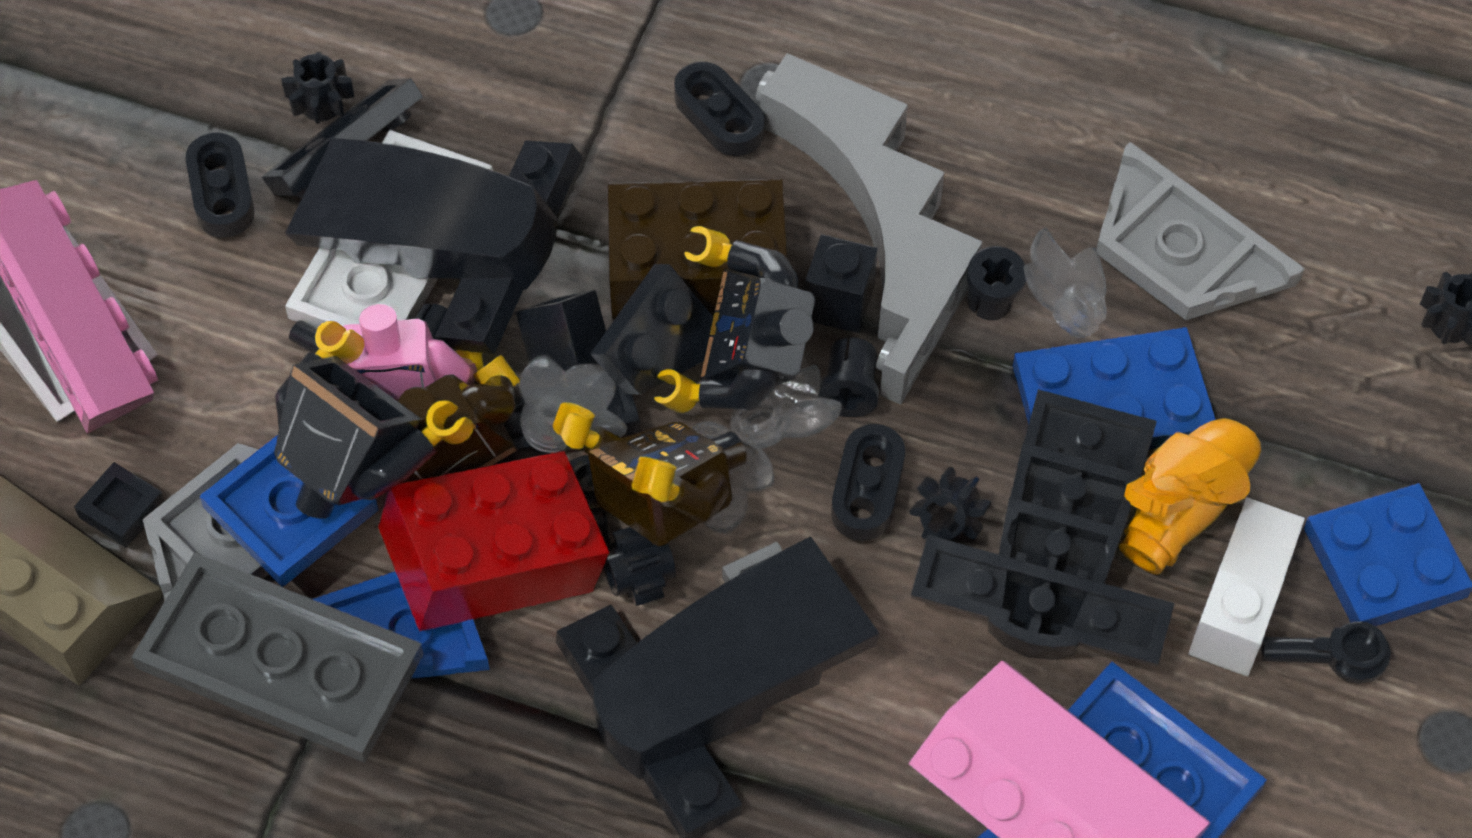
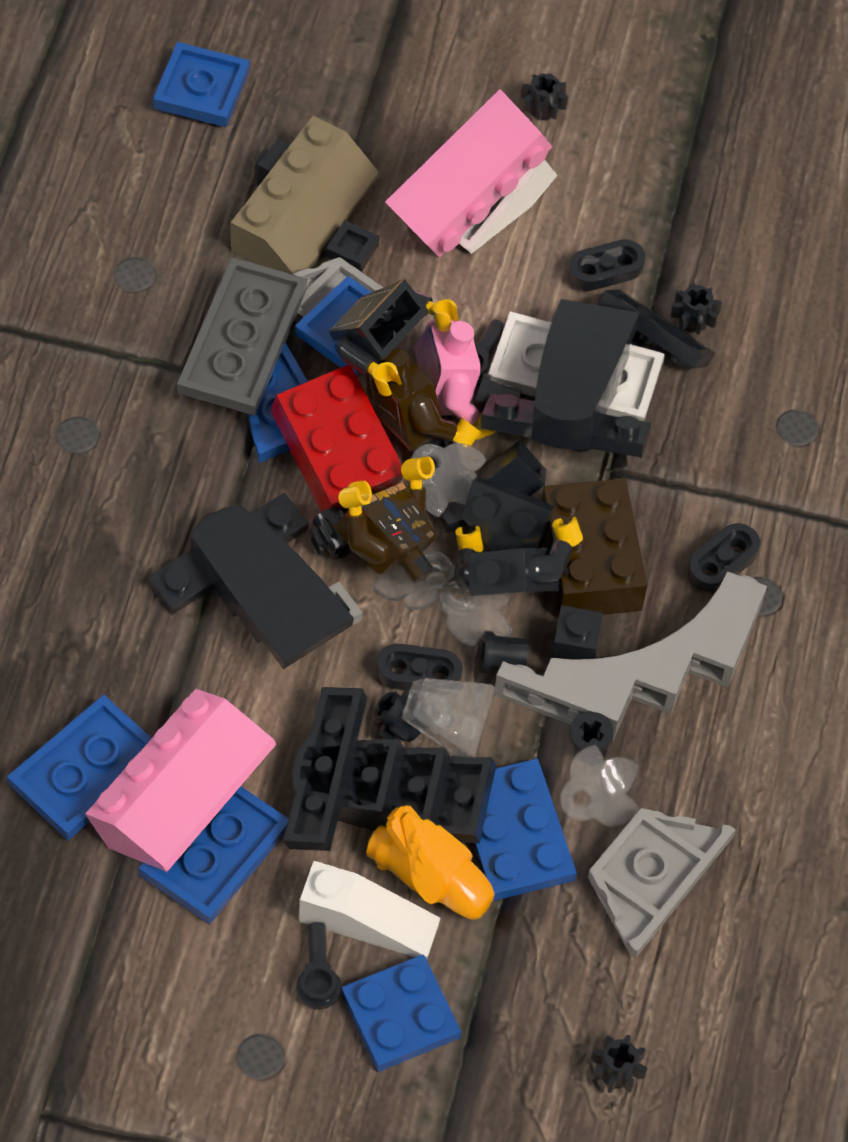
camera: 80 degrees right, 0 degrees up
none -> clear wing [402,678,495,757]

